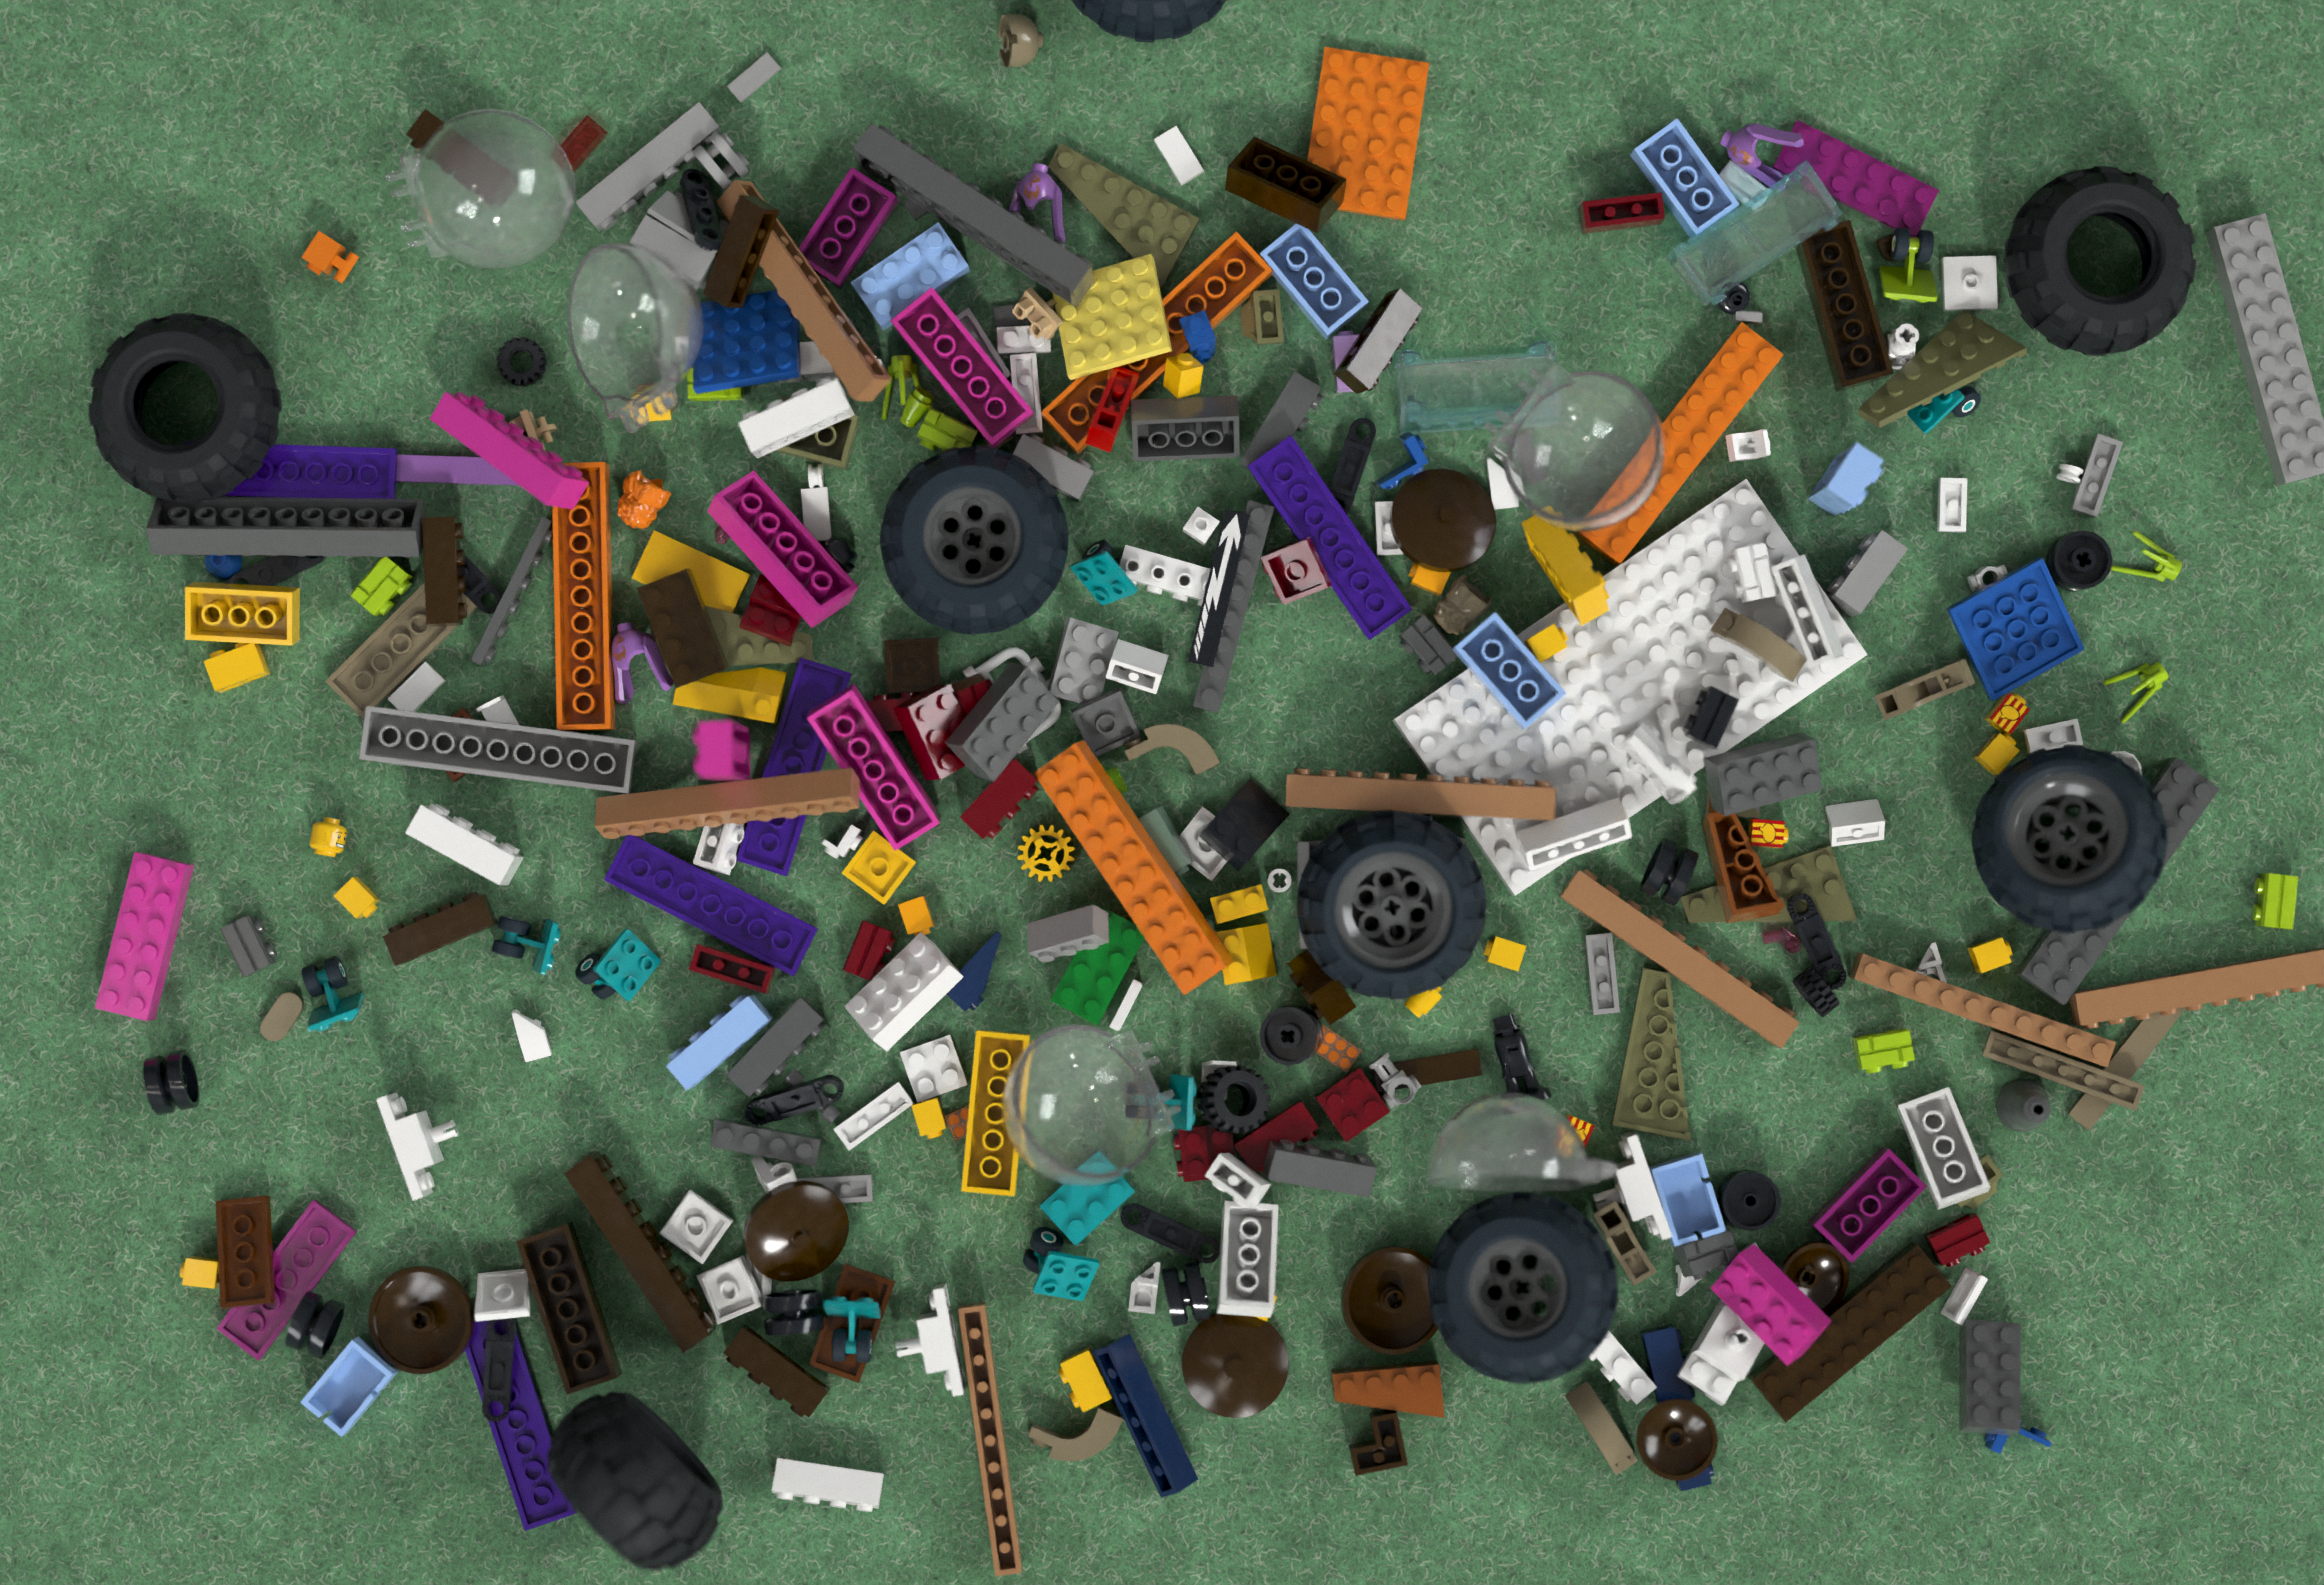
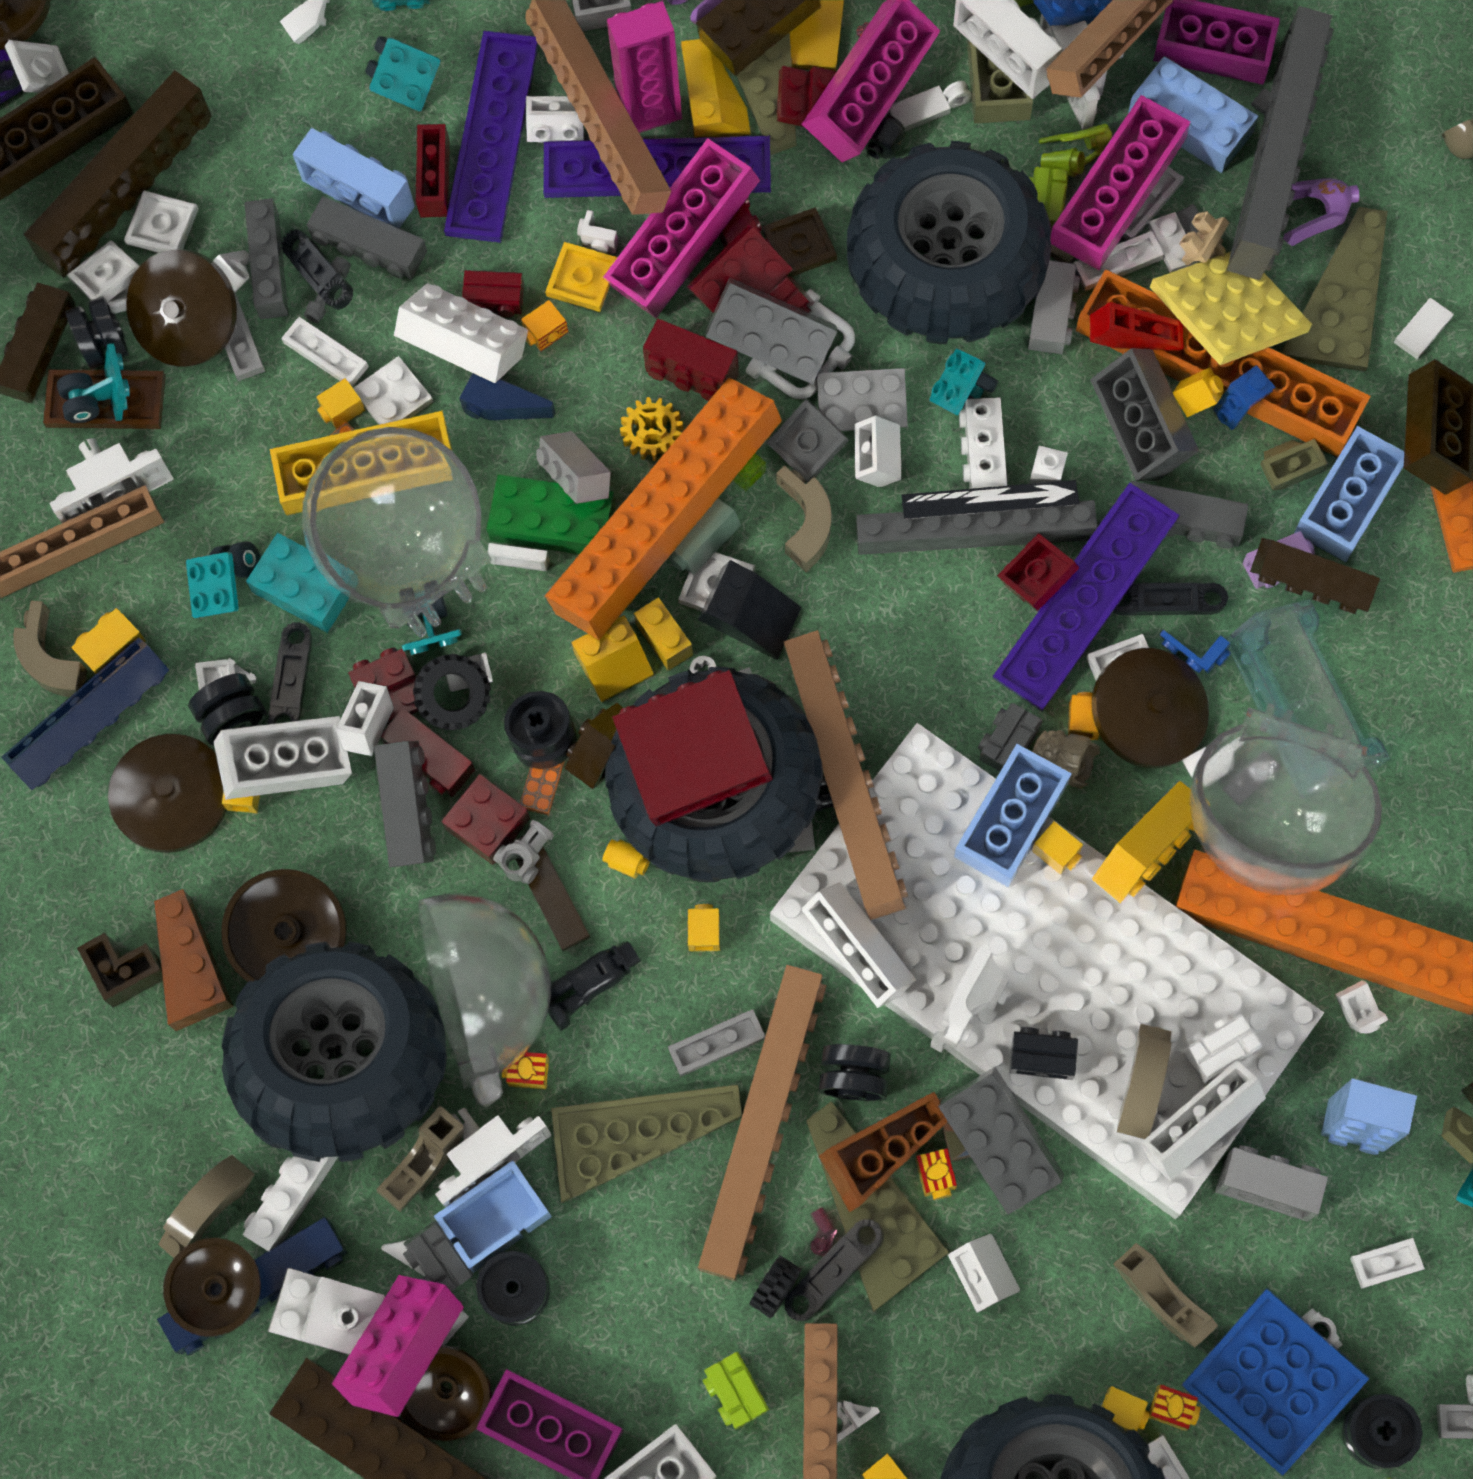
camera: 80 degrees right, 15 degrees down
none -> dark red panel [612,670,773,827]

